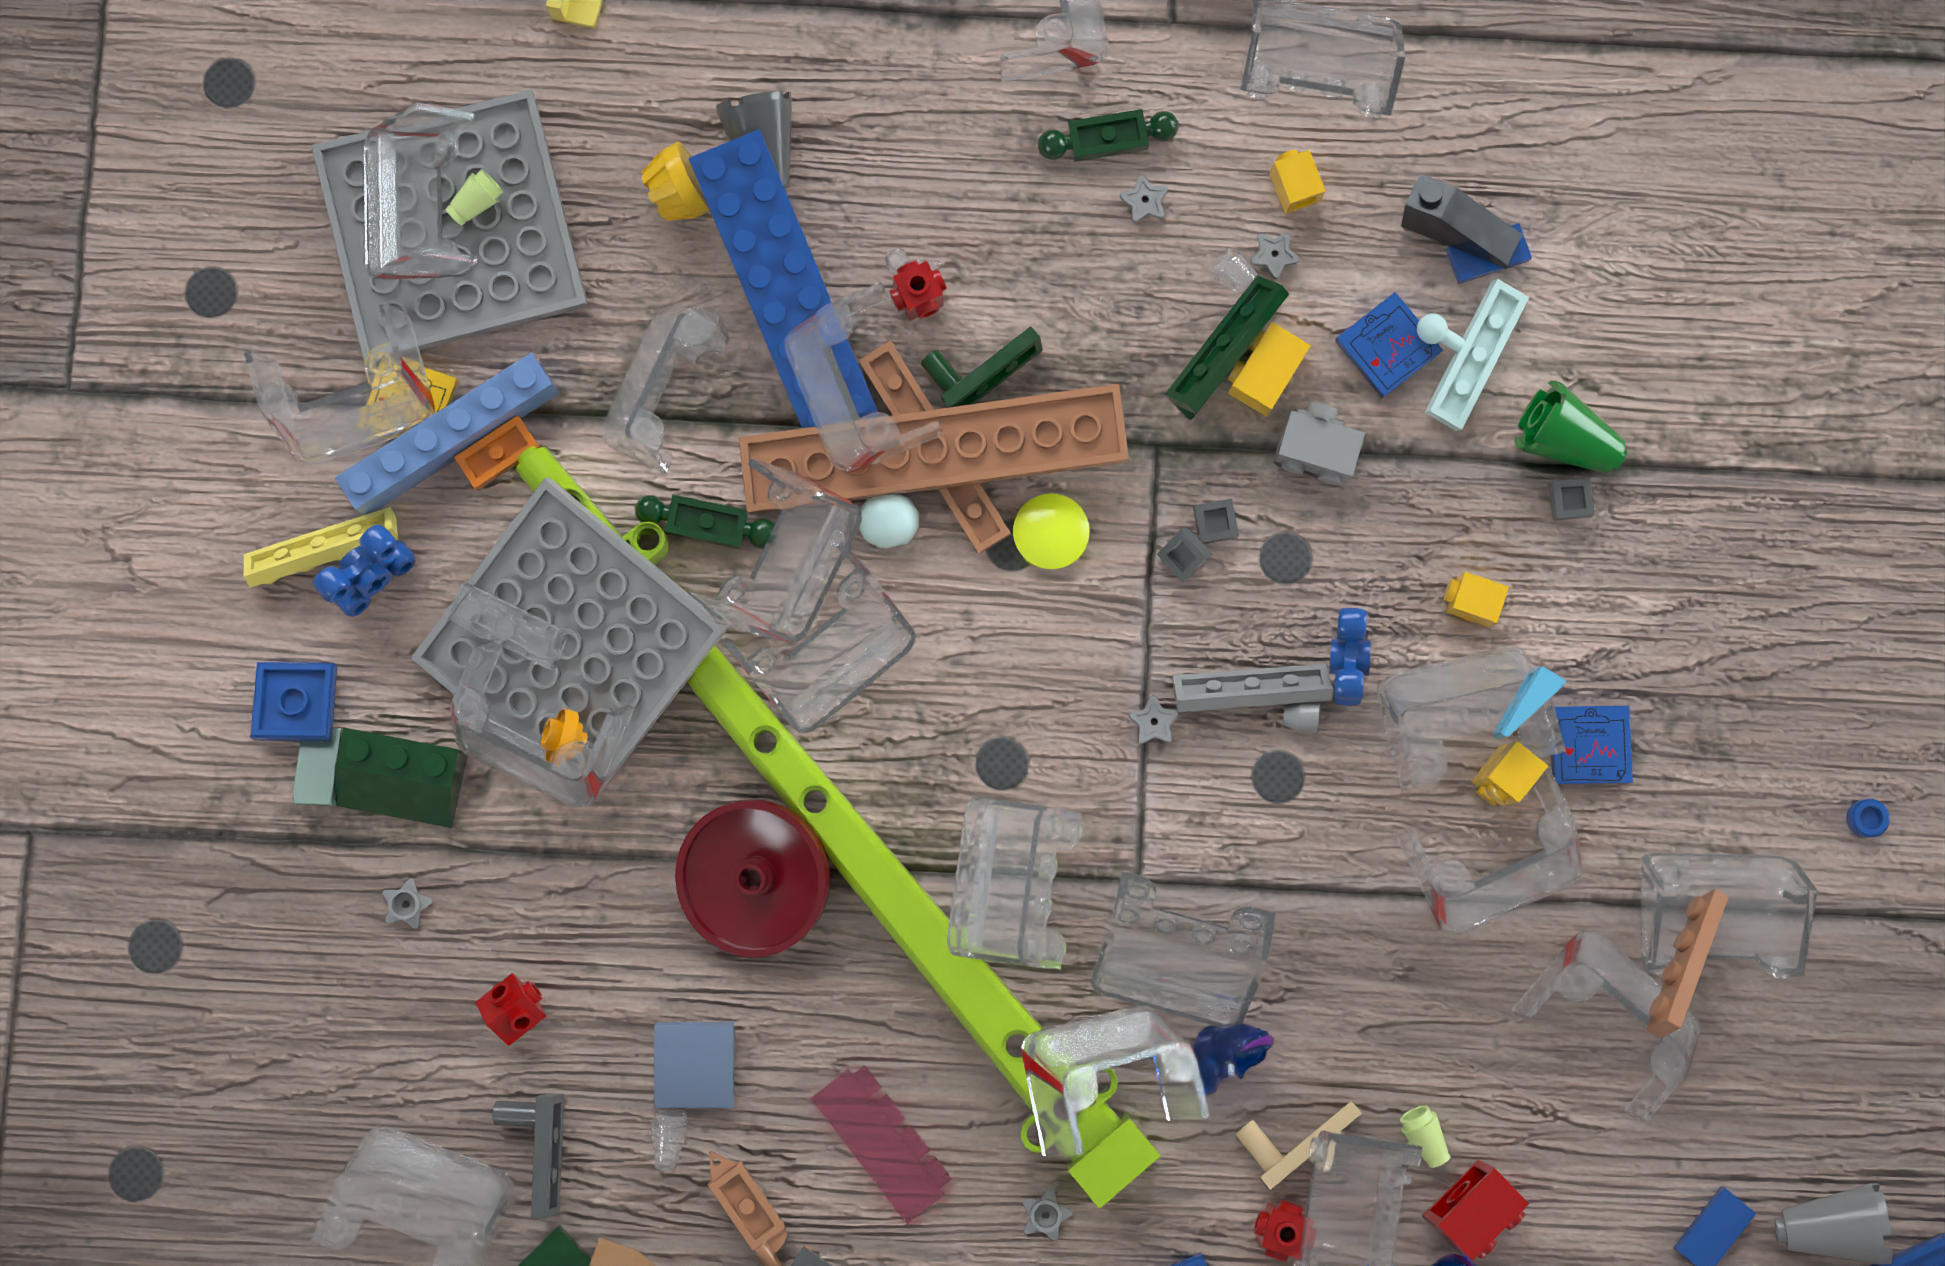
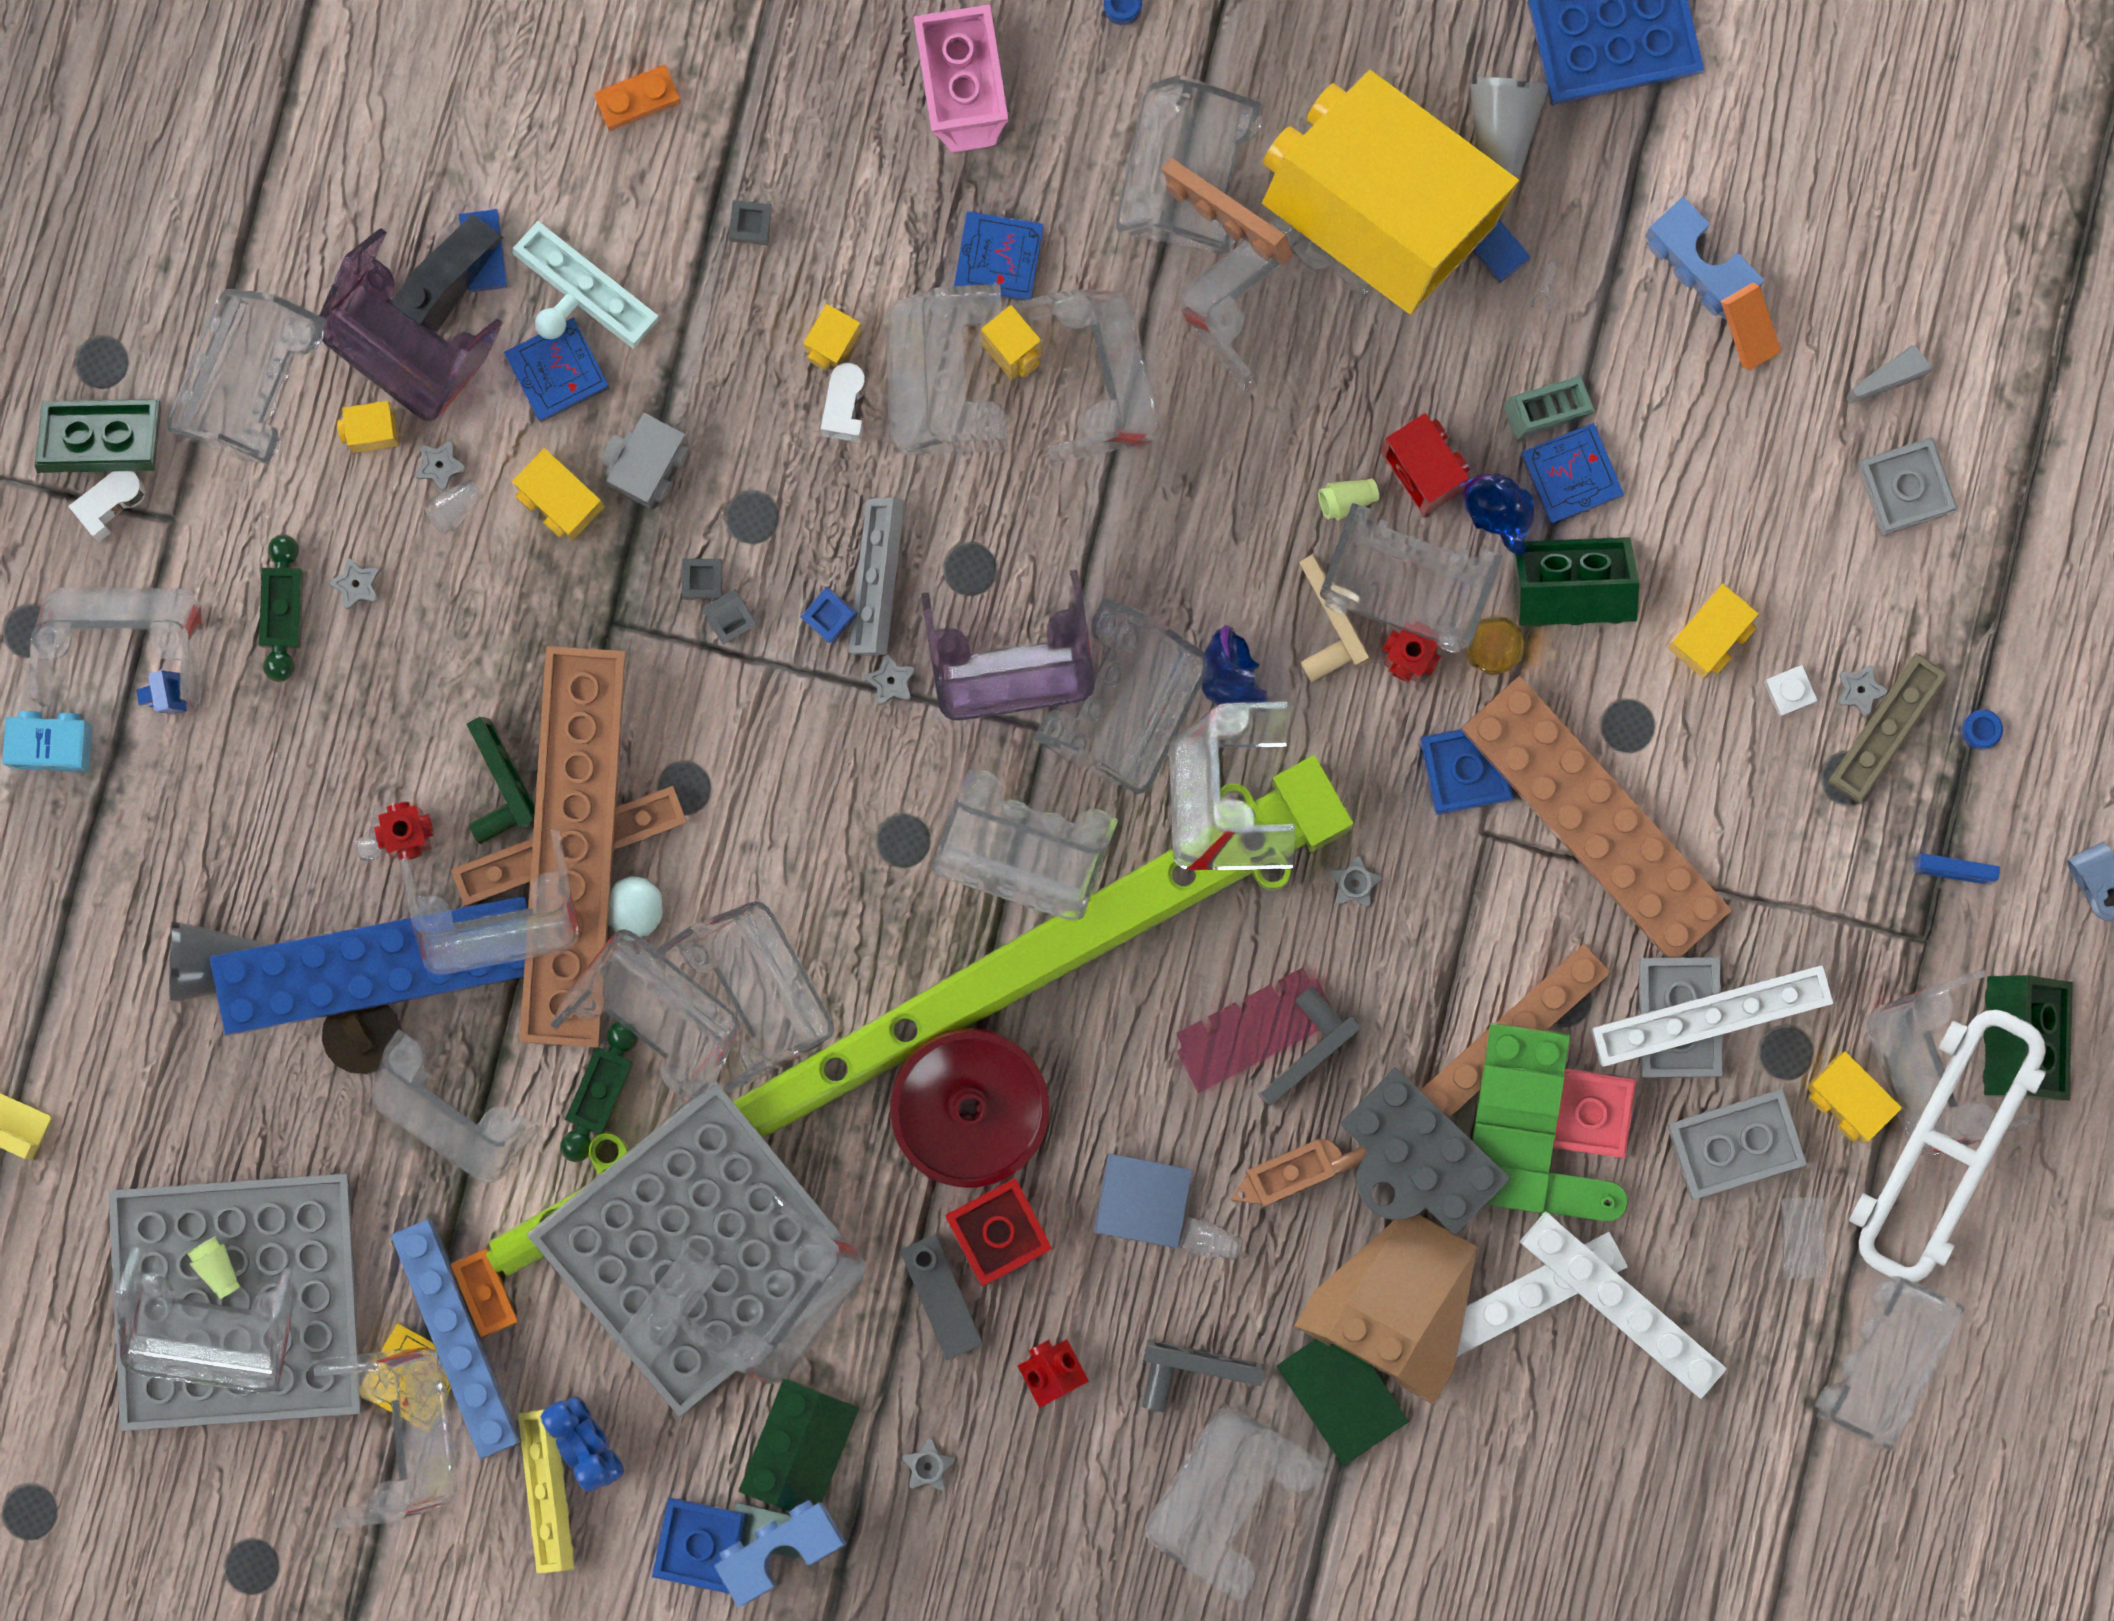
camera: 75 degrees left, 0 degrees up
light orange plate [540,708,587,767] -> none
yellow piece [641,141,710,221] -> none
neon yellow dish [1013,493,1090,569] -> none
dark green panel [1165,275,1289,420] -> none
light grey hose [1283,702,1320,734] -> none
blue gear [1329,608,1371,706] -> none
medium azure slope [1493,666,1567,740] -> none
green cone [1514,380,1627,473] -> none
none -> blue tile [136,670,187,715]
none -> clear purple windscreen [316,228,503,421]
none -> dark brown tile [322,1005,402,1075]
none -> orange plate [594,64,681,132]
none -> medium blue arch [714,1500,847,1608]
none -> blue plate [801,588,858,643]
none -> white leg [821,363,866,443]
none -> dark grey piece [900,1234,983,1360]
none -> bright pink slope [913,4,1008,153]
none -> clear purple windscreen [921,569,1095,721]
none -> red brick [944,1178,1053,1287]
none -> dark grey piece [1258,985,1361,1106]
none -> yellow brick [1262,70,1519,315]

